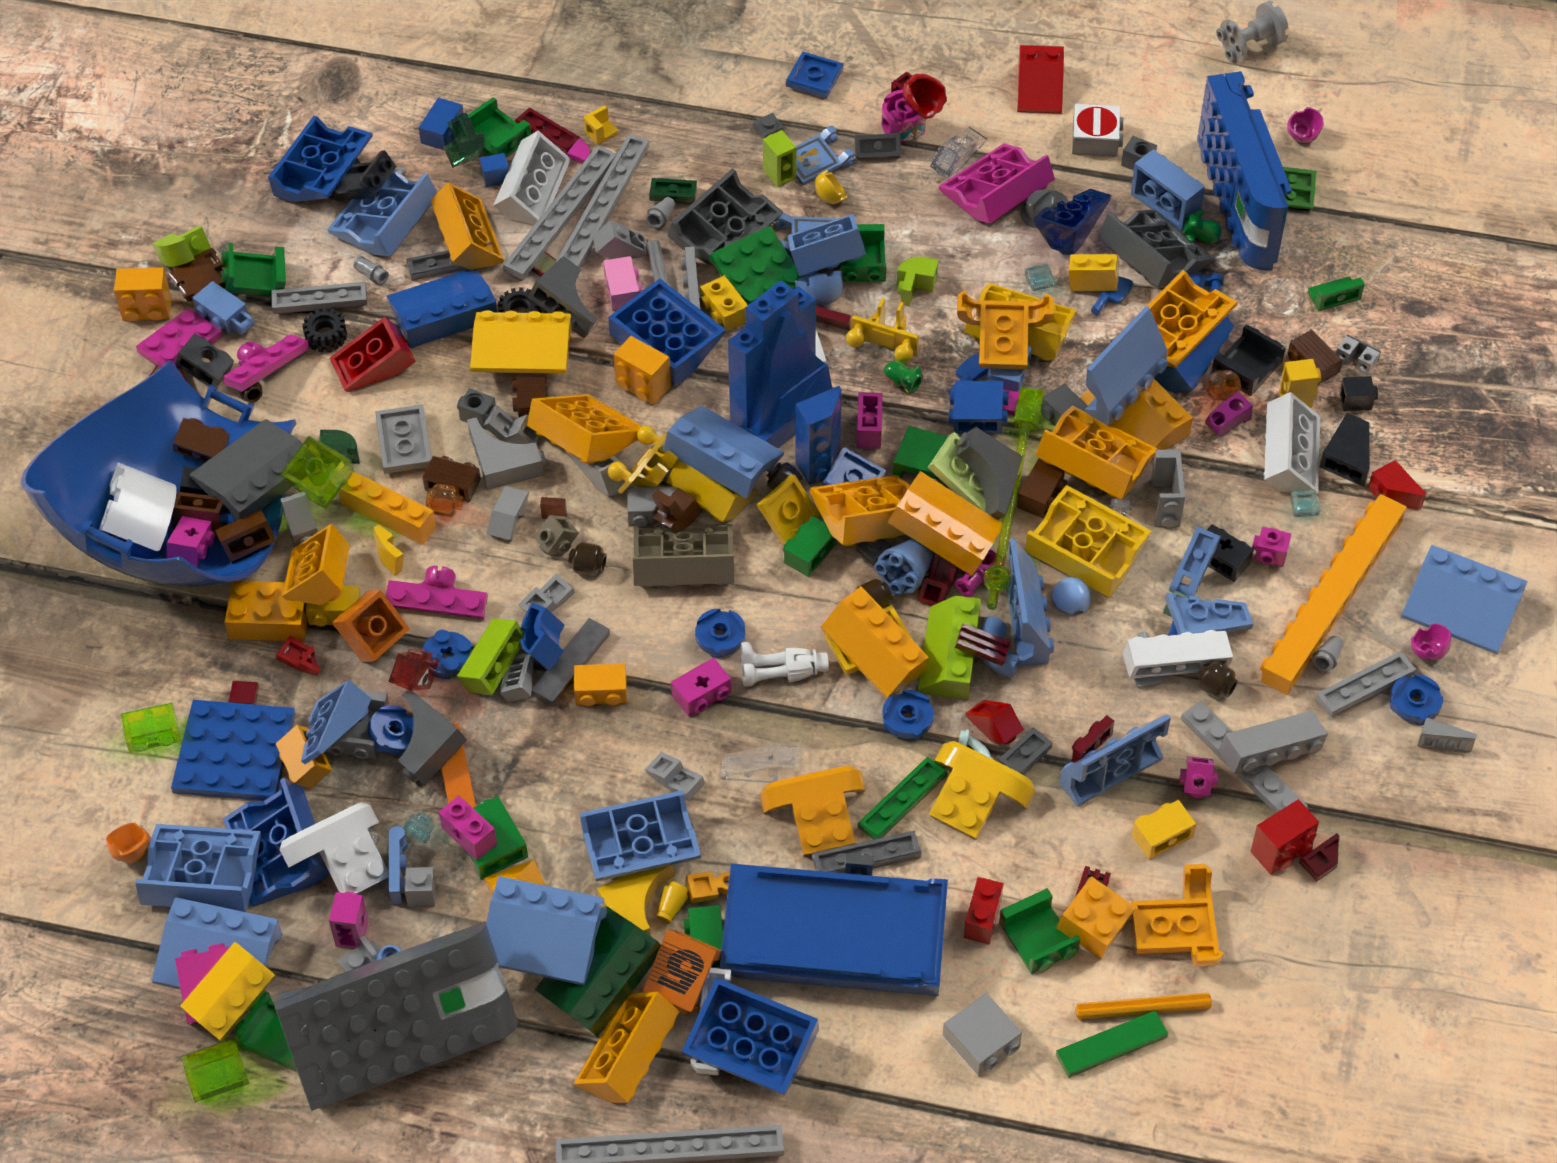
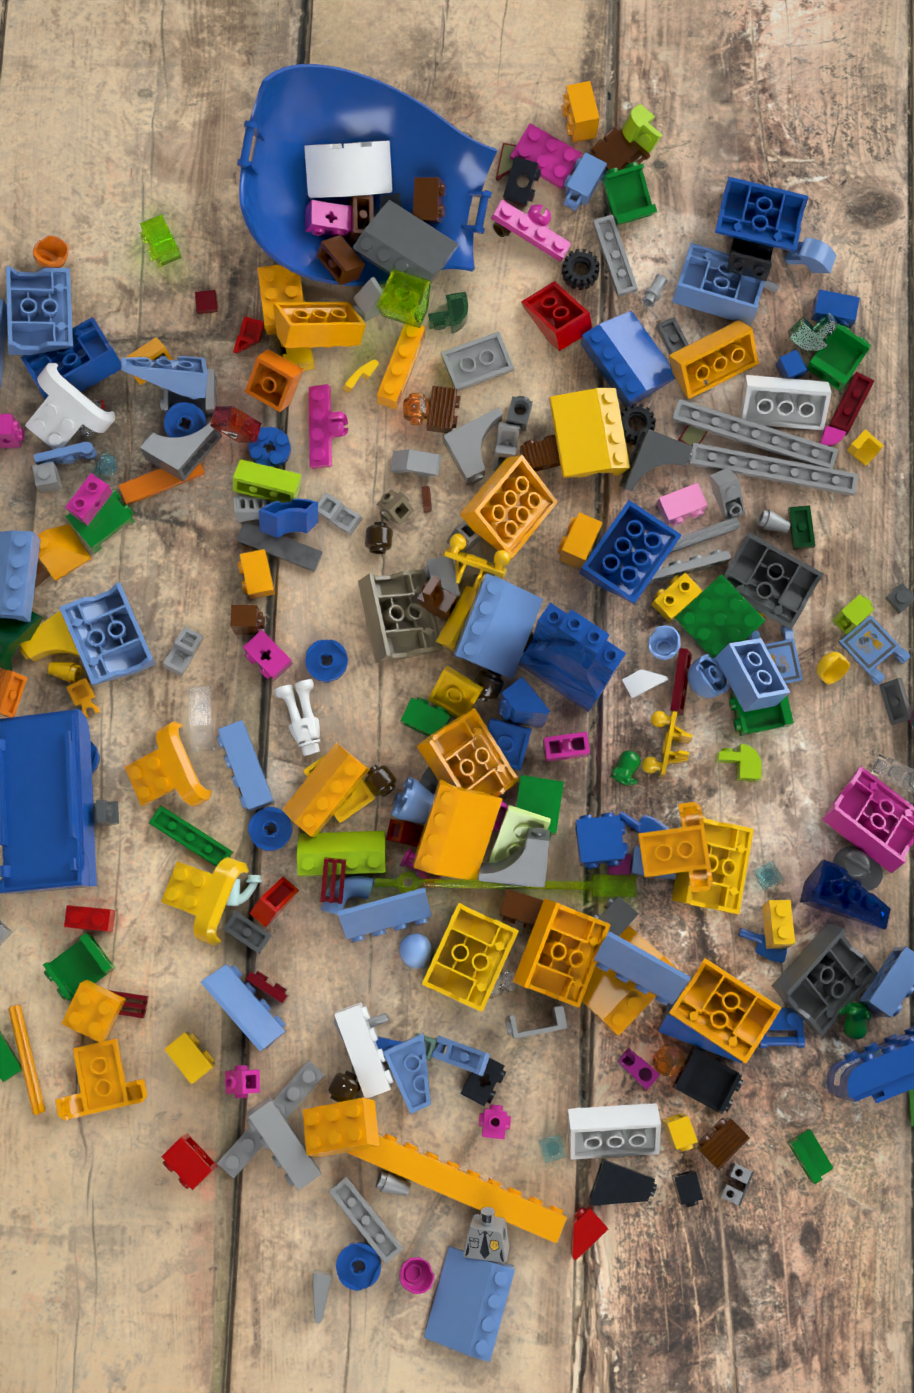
camera: 75 degrees right, 25 degrees up
blue plate [171,700,296,801] -> none
green brick [683,905,723,967] -> none
flat silver tile [812,830,922,873] -> none
dark red tile [1299,833,1340,882] -> none
none -> medium blue brick [216,720,275,812]
none -> reddish brown brick [230,605,265,635]
none -> light orange brick [303,1097,379,1158]
none -> light grey torso [463,1207,510,1264]
none -> medium blue brick [784,237,837,273]

